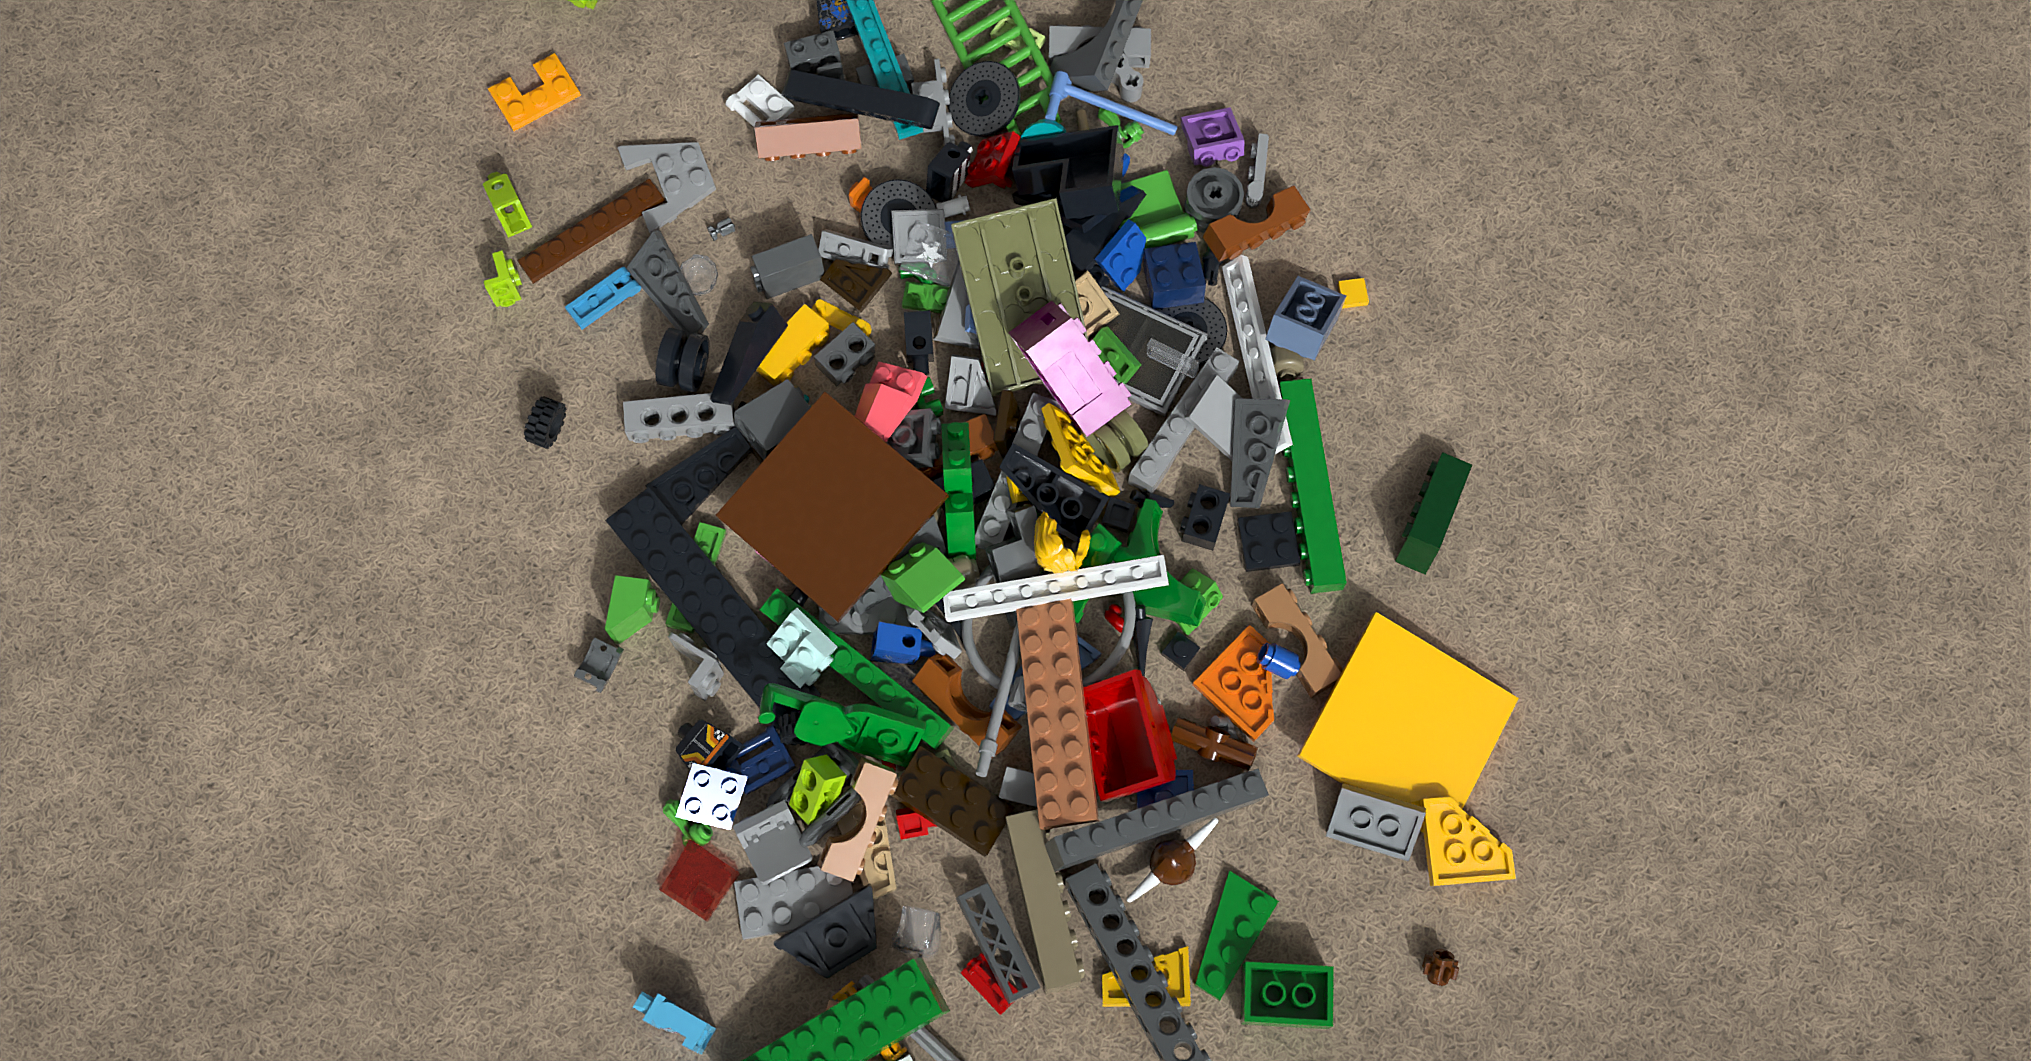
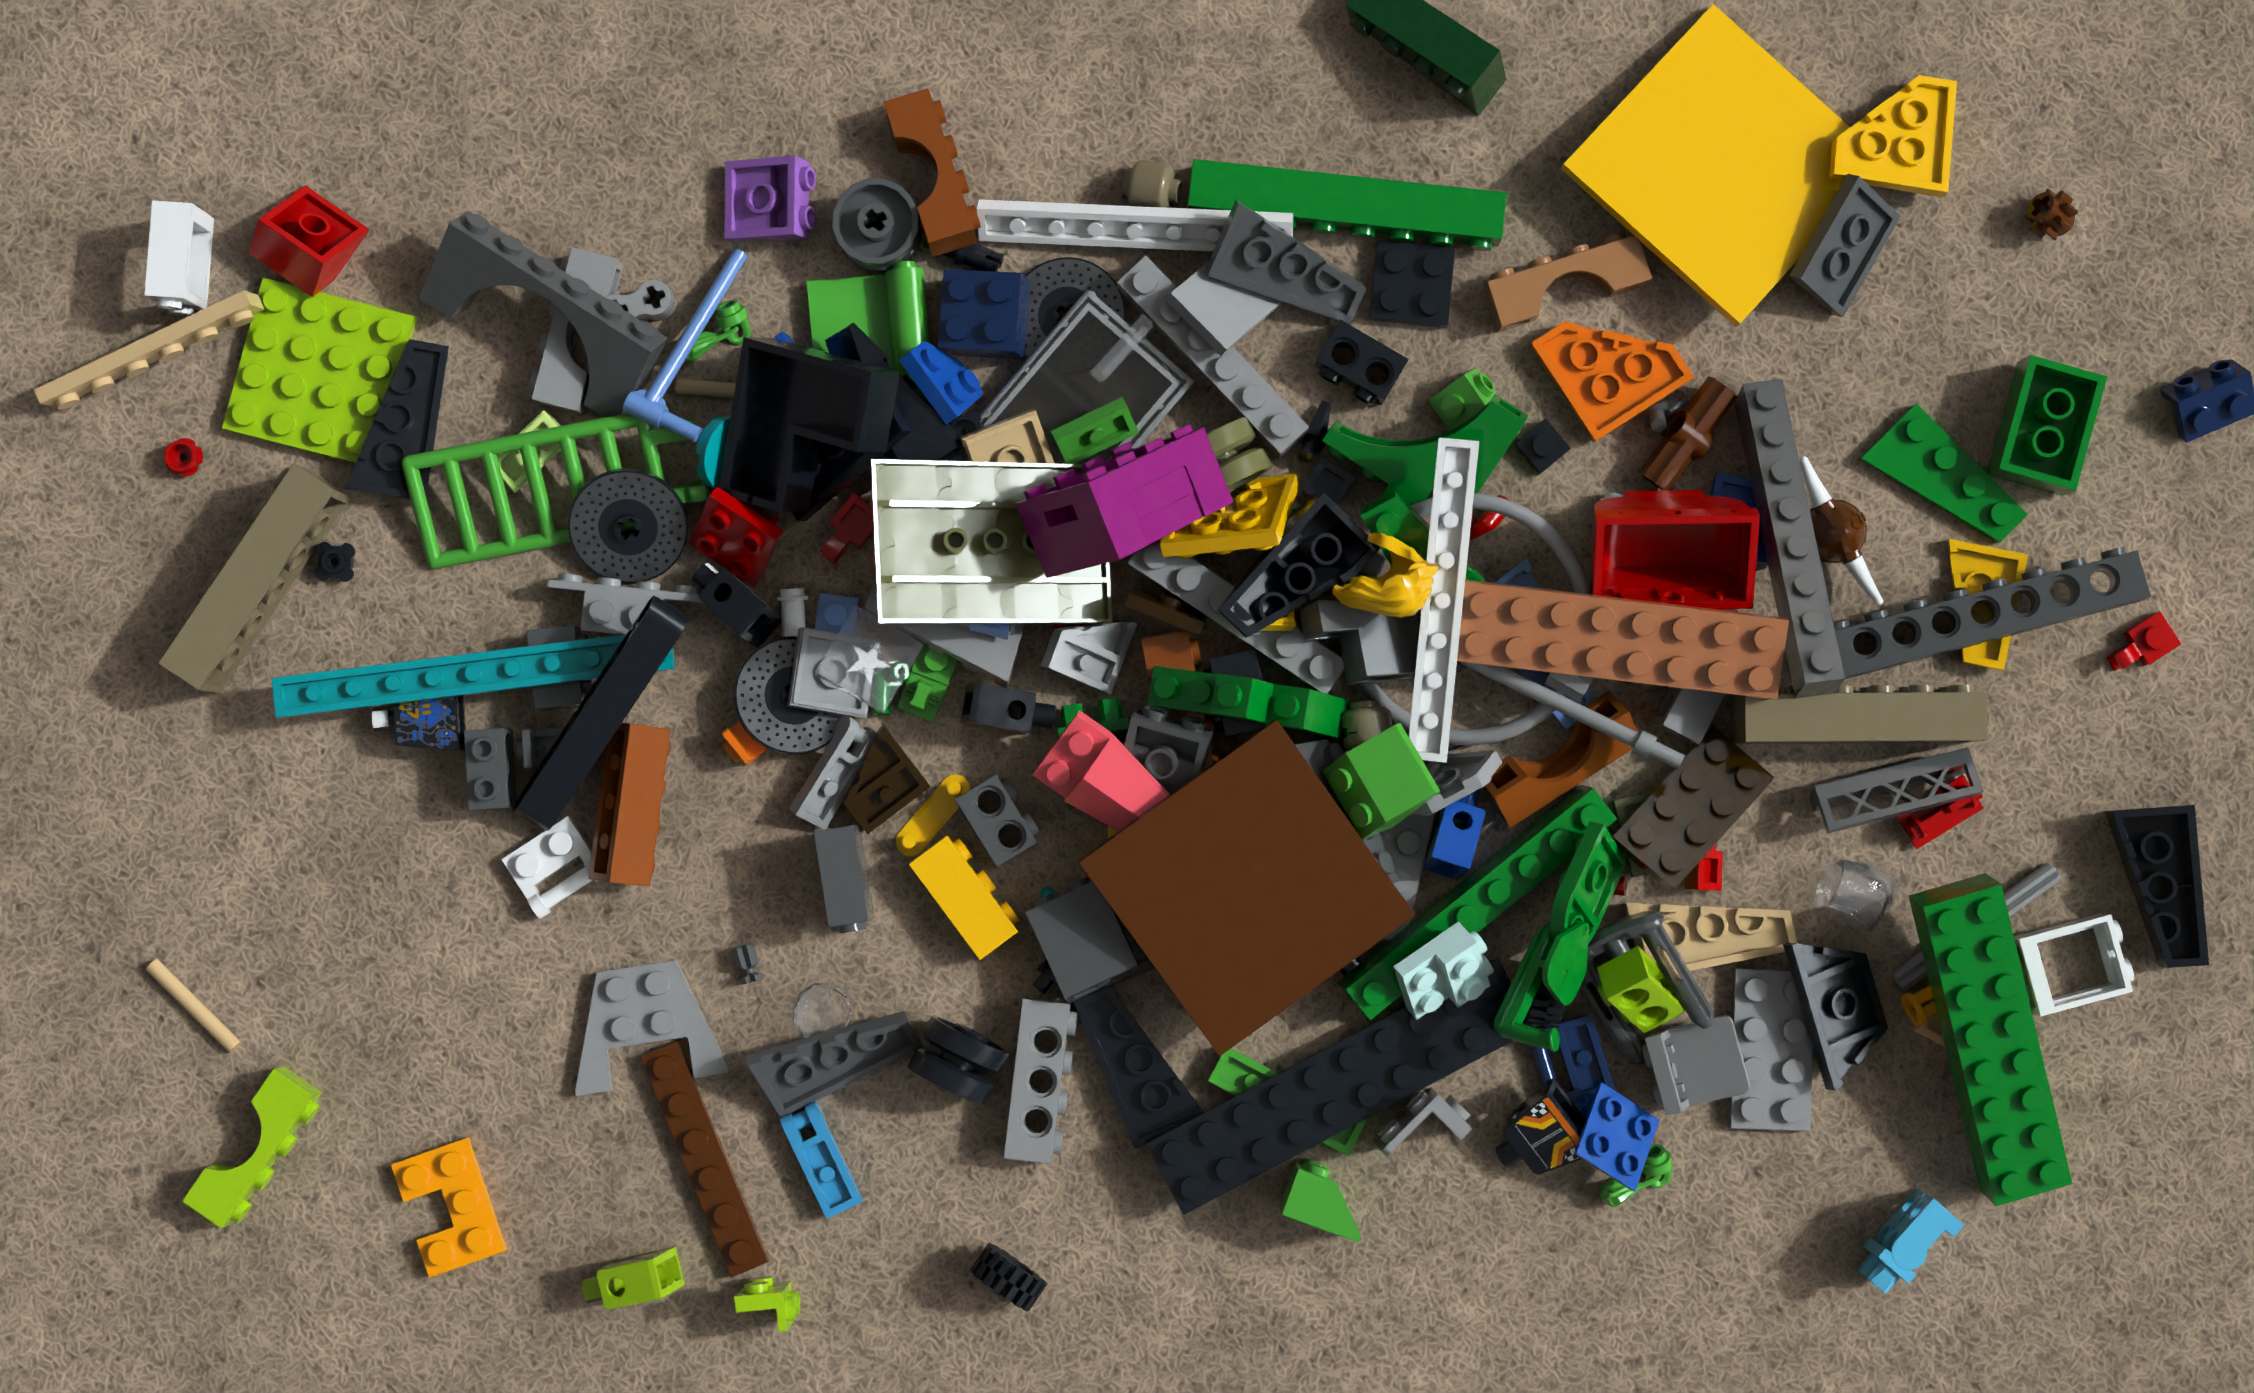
camera: 75 degrees left, 15 degrees up
dark grey piece [574,637,624,693] -> none
clear red plate [659,839,740,922] -> none
black wedge [710,302,788,405] -> none
arch [818,757,898,882] -> none
black piece [1133,605,1153,677] -> none
light grey hinge [1245,133,1269,209] -> none
blue brick [1257,643,1301,679] -> none
sand blue brick [1265,276,1346,361] -> none
yellow tile [1337,278,1369,309] -> none

